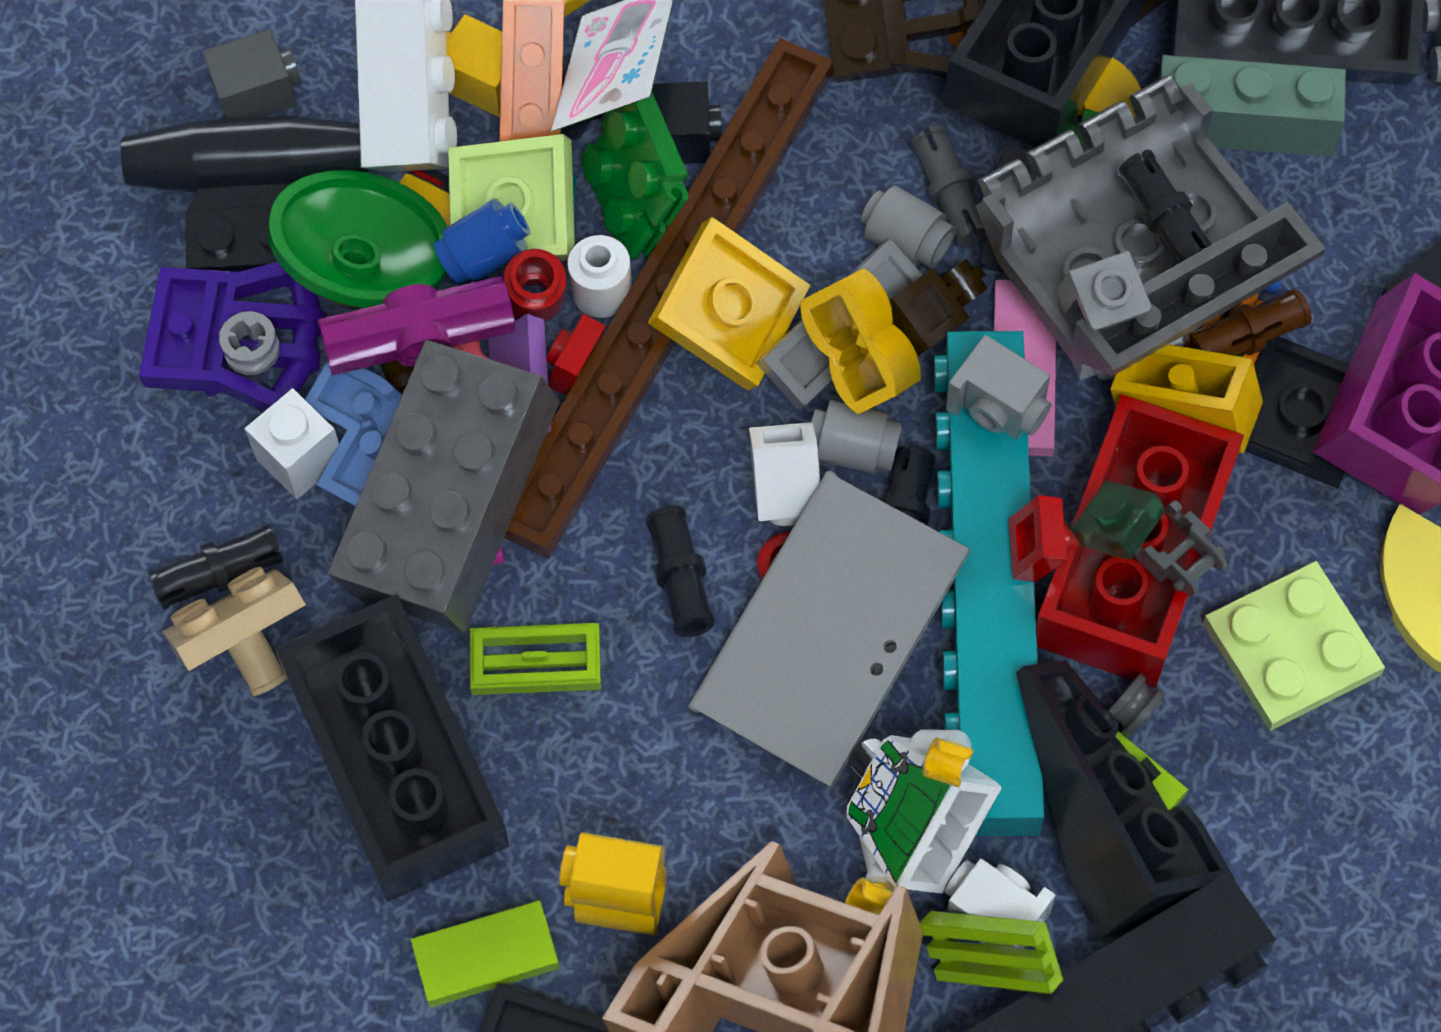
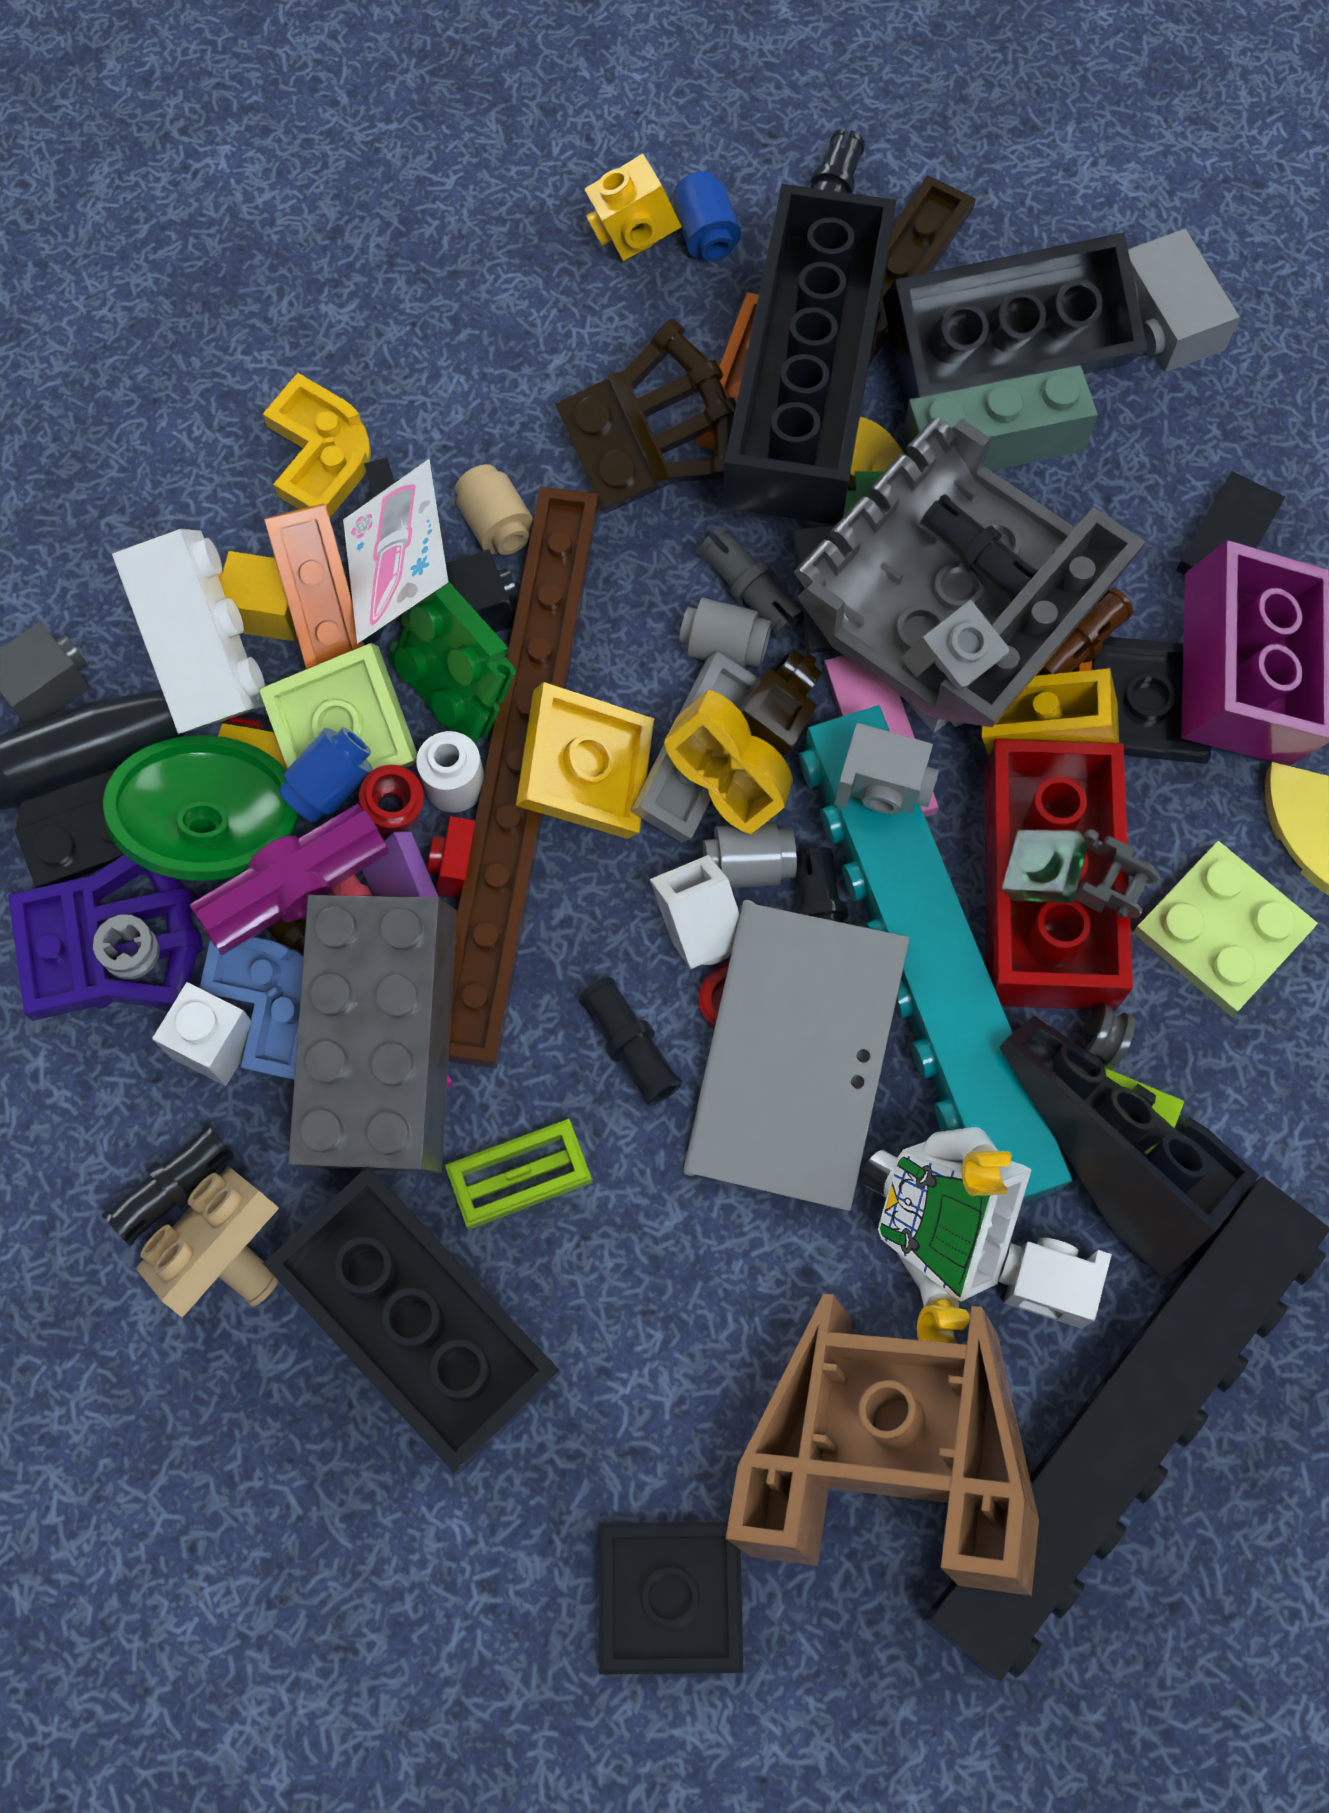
camera: 20 degrees left, 5 degrees up
lime tile [411,900,560,1008] -> none
yellow brick [559,832,667,936] -> none
lime tile [920,911,1063,994] -> none
red plate [1009,495,1070,582] -> none
none -> tan brick [455,464,534,555]

